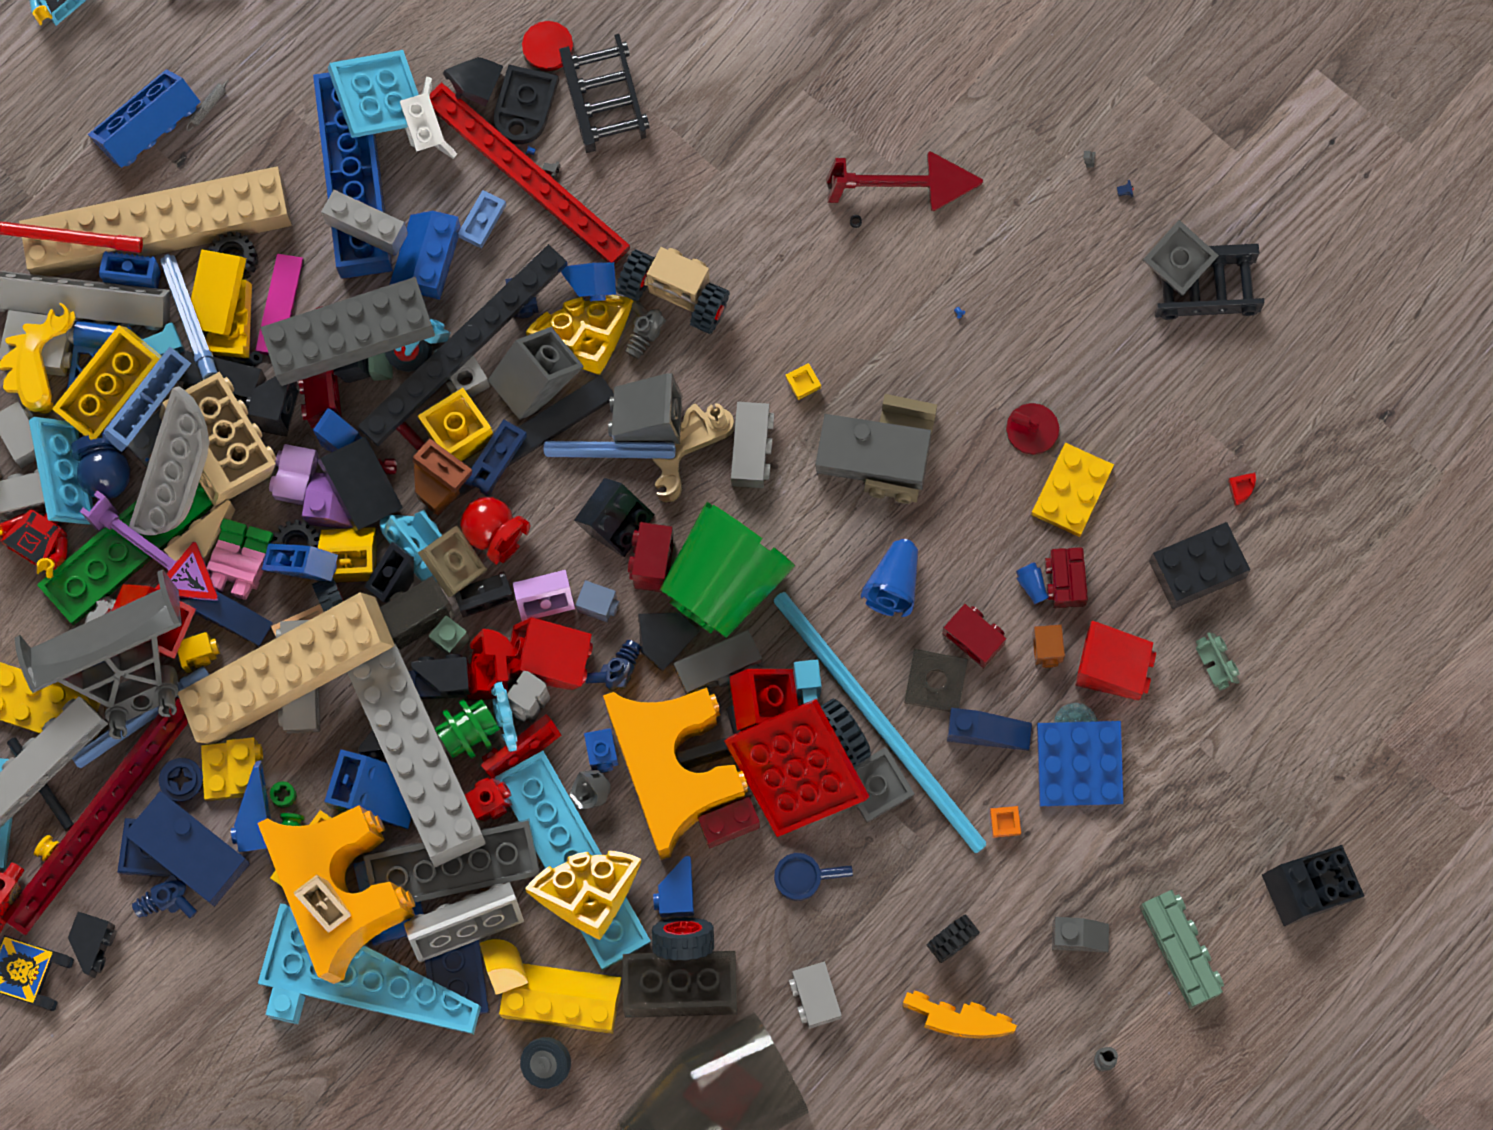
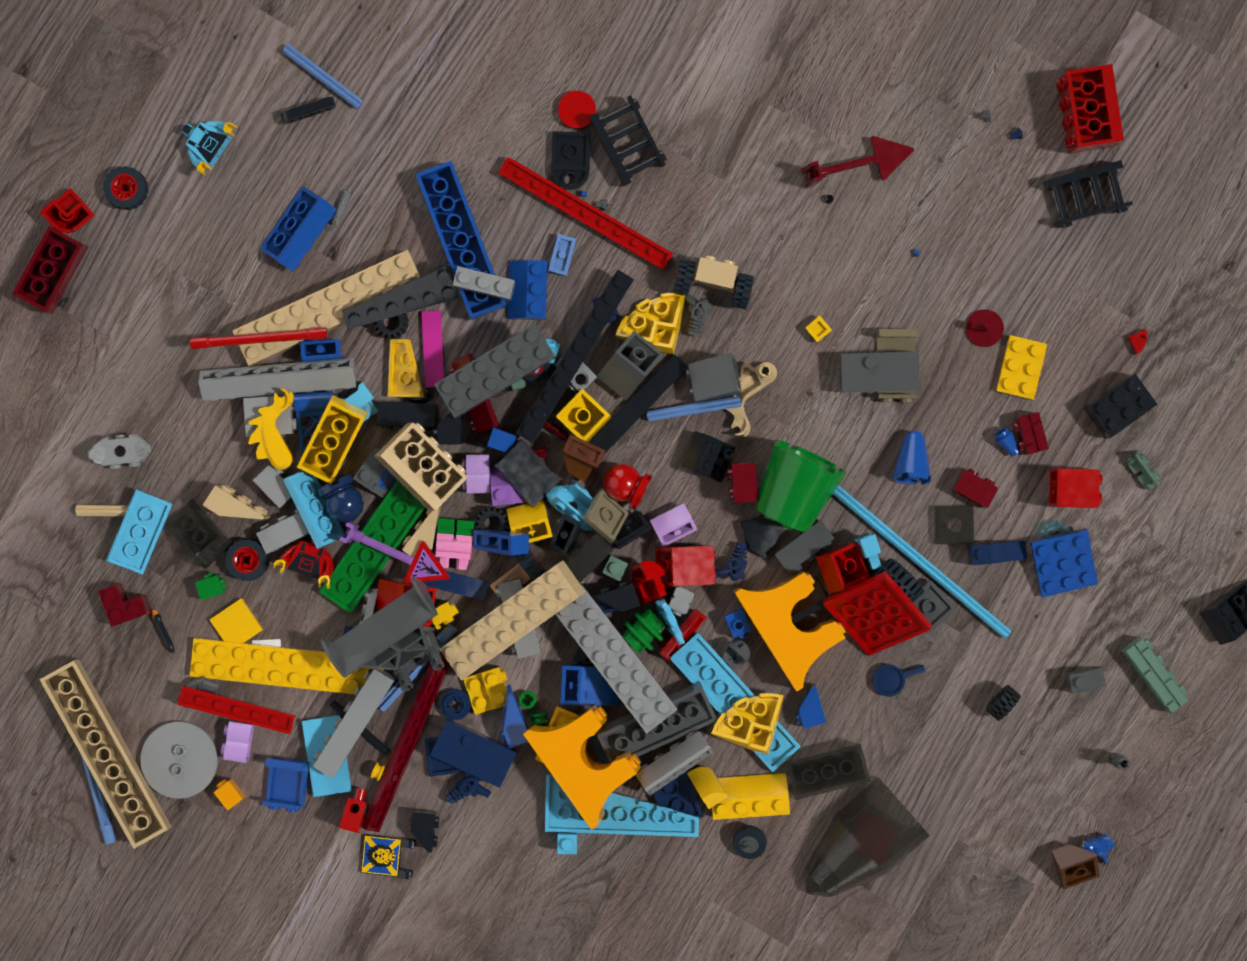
camera: 20 degrees left, 15 degrees up
medium blue brick [104,347,191,452] -> none
light grey plate [129,386,209,535] -> none
axle [160,254,218,380] -> none
yellow tile [191,249,247,336] -> none
tan slope [294,875,351,933] -> none
medium azure plate [328,50,419,138] -> none
white piece [399,77,457,159] -> none
black slope [443,57,503,107] -> none
dark blue plate [465,419,527,497] -> none
red brick [465,778,512,822] -> none
blue slope [561,262,616,301] -> none
sand blue brick [575,580,620,623] -> none
black wheel [652,917,714,960] -> none
dark red brick [698,797,760,849] -> none
light grey brick [731,402,774,488] -> none
light grey brick [789,961,842,1029] -> none
light orange slope [902,991,1017,1038] -> none
orange plate [990,806,1021,838] -> none
dark orange brick [1032,625,1065,668] -> none
dark grey plate [1142,220,1219,296] -> none
none -> black wing [342,262,459,330]
none -> red brick [1056,64,1124,154]

